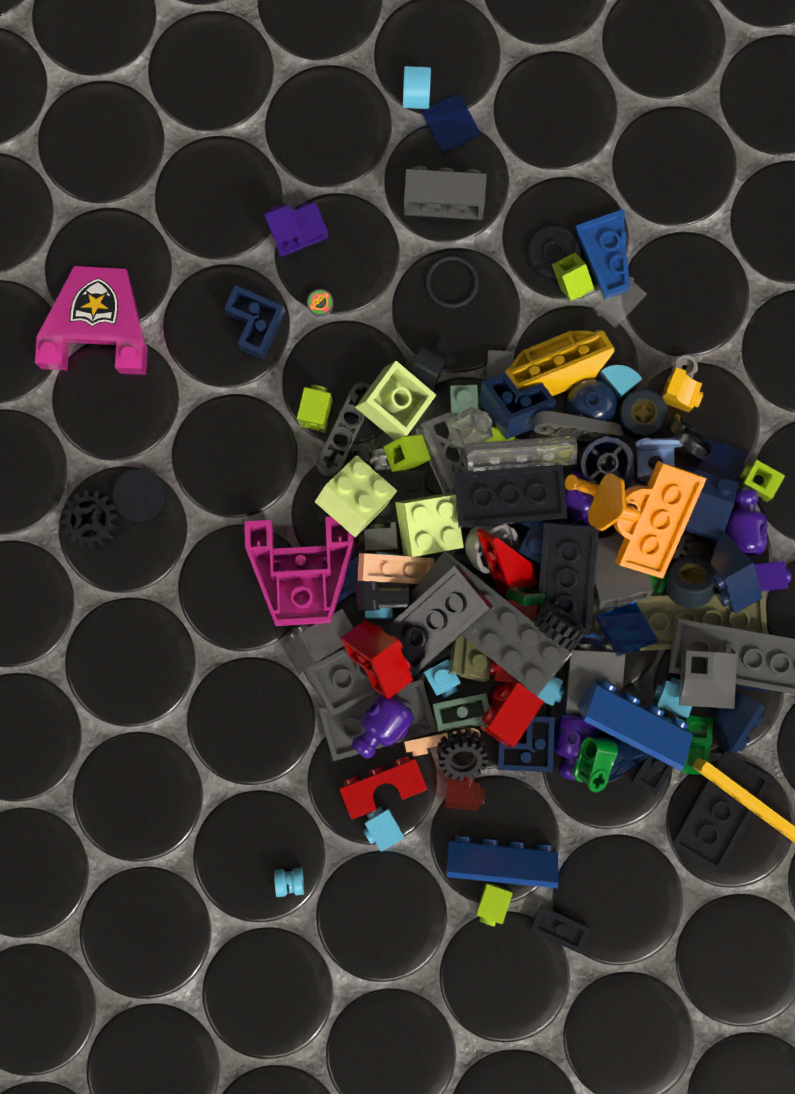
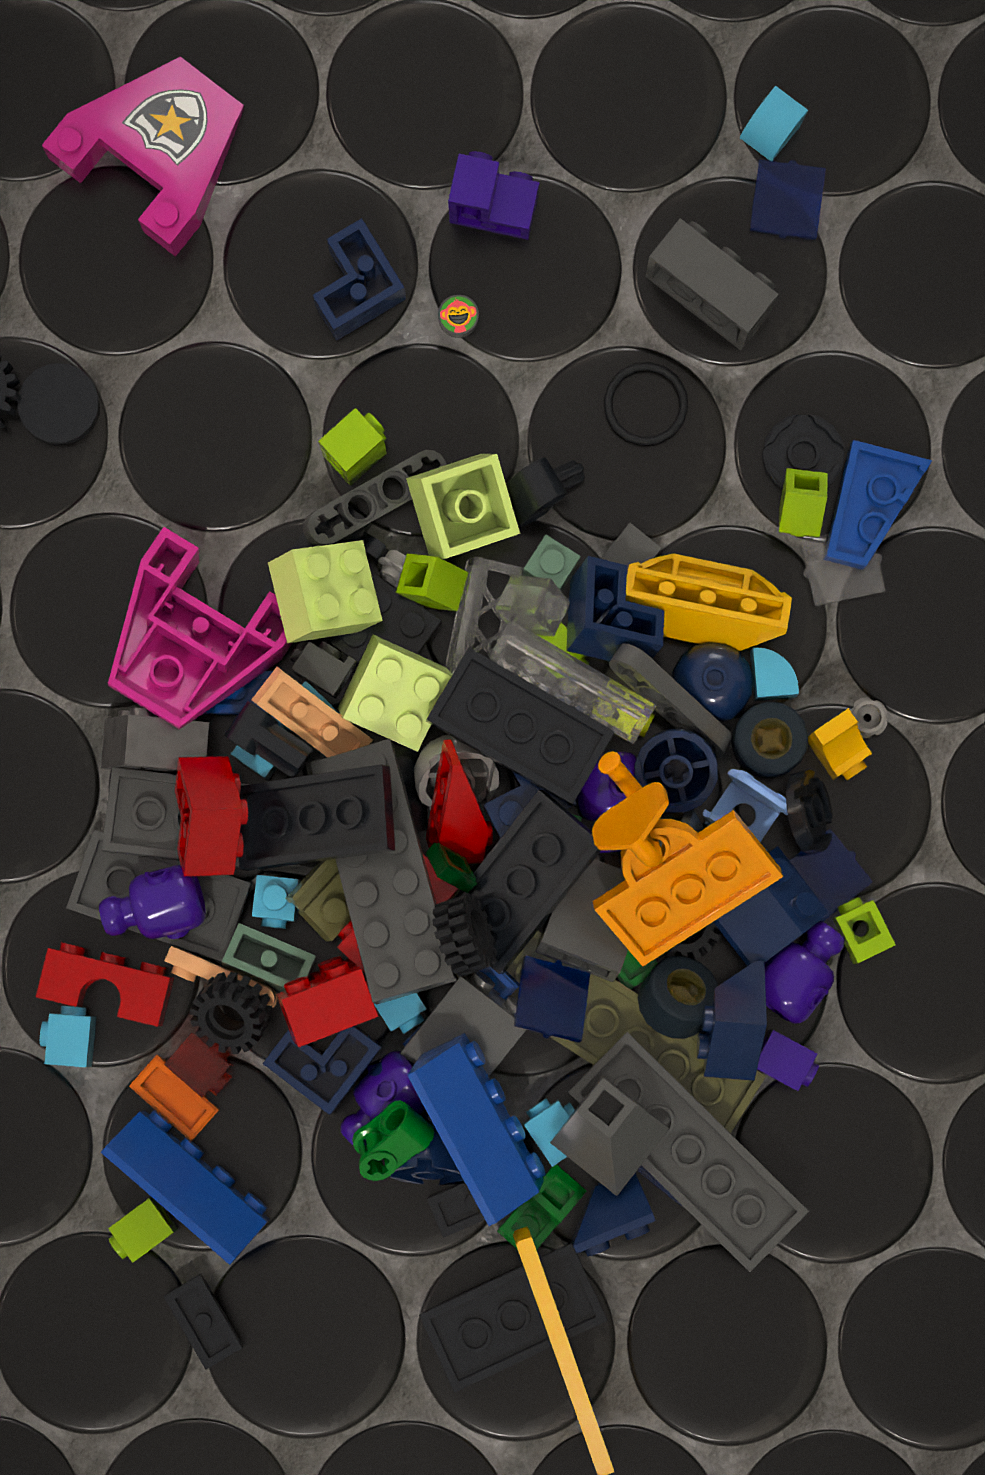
camera: 35 degrees right, 0 degrees up
none -> orange tile [129,1055,220,1141]

